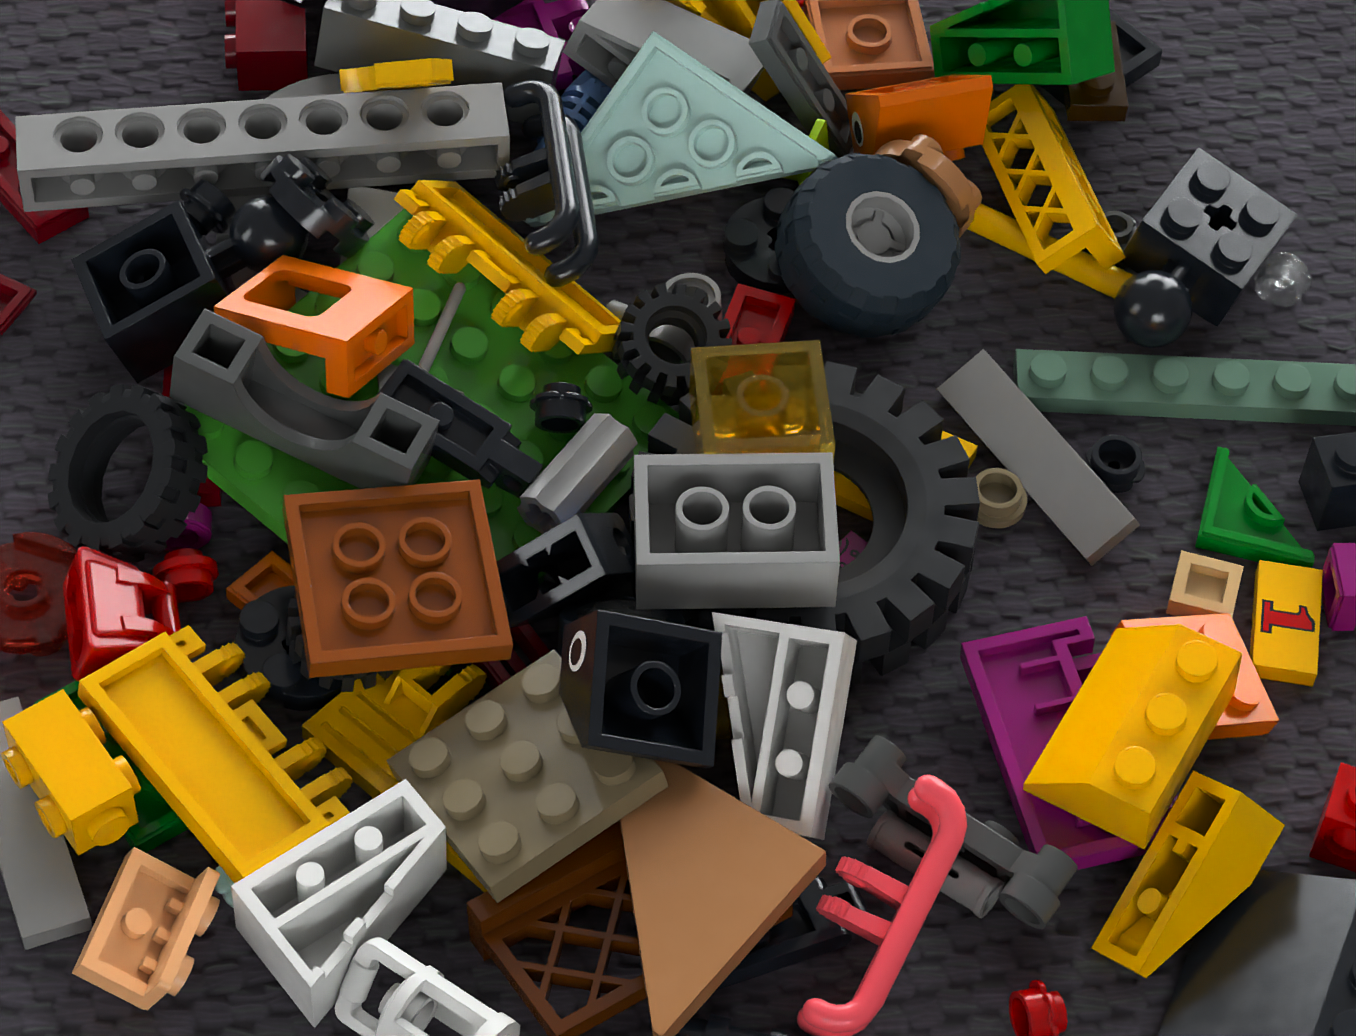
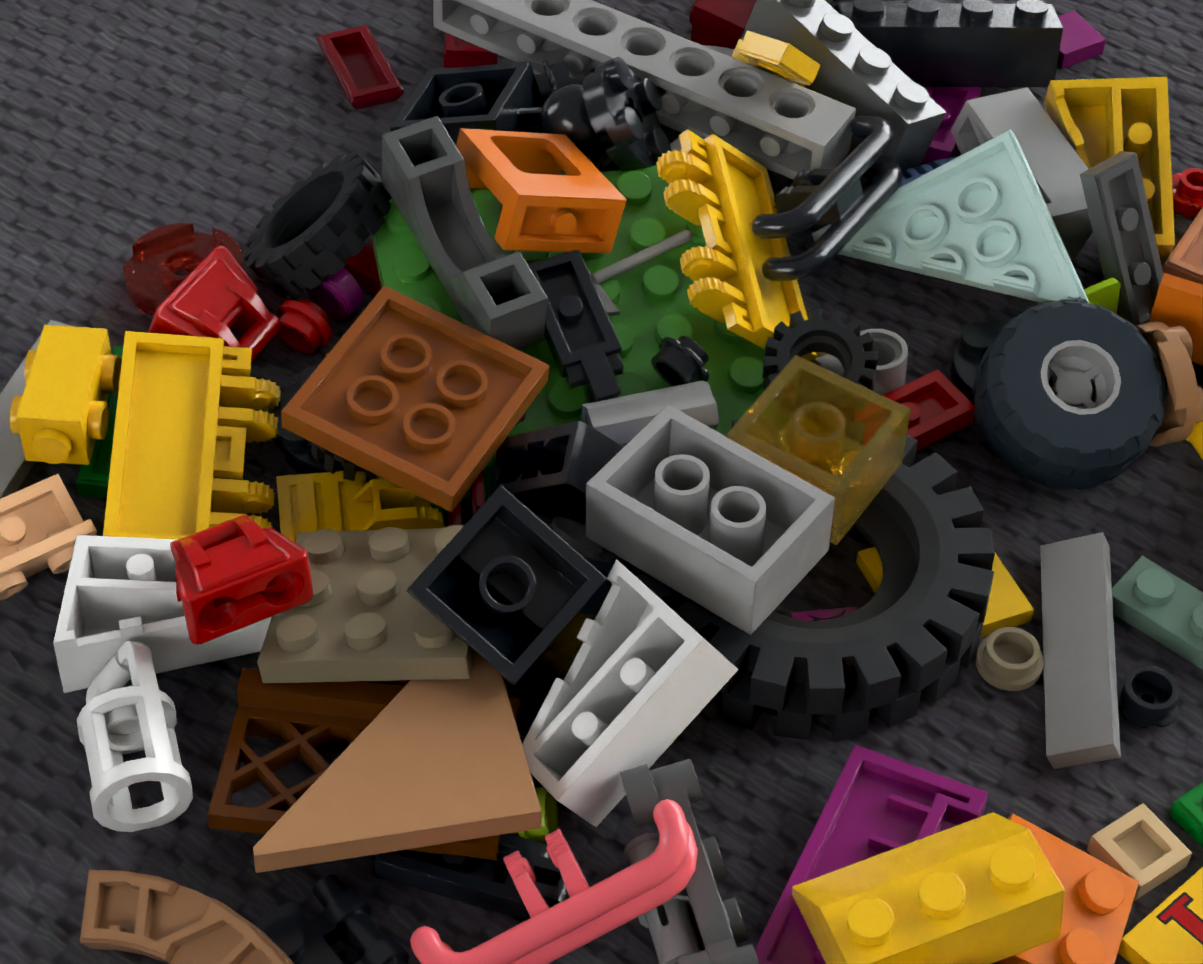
camera: 40 degrees right, 5 degrees down
none -> red piece [170,514,313,645]

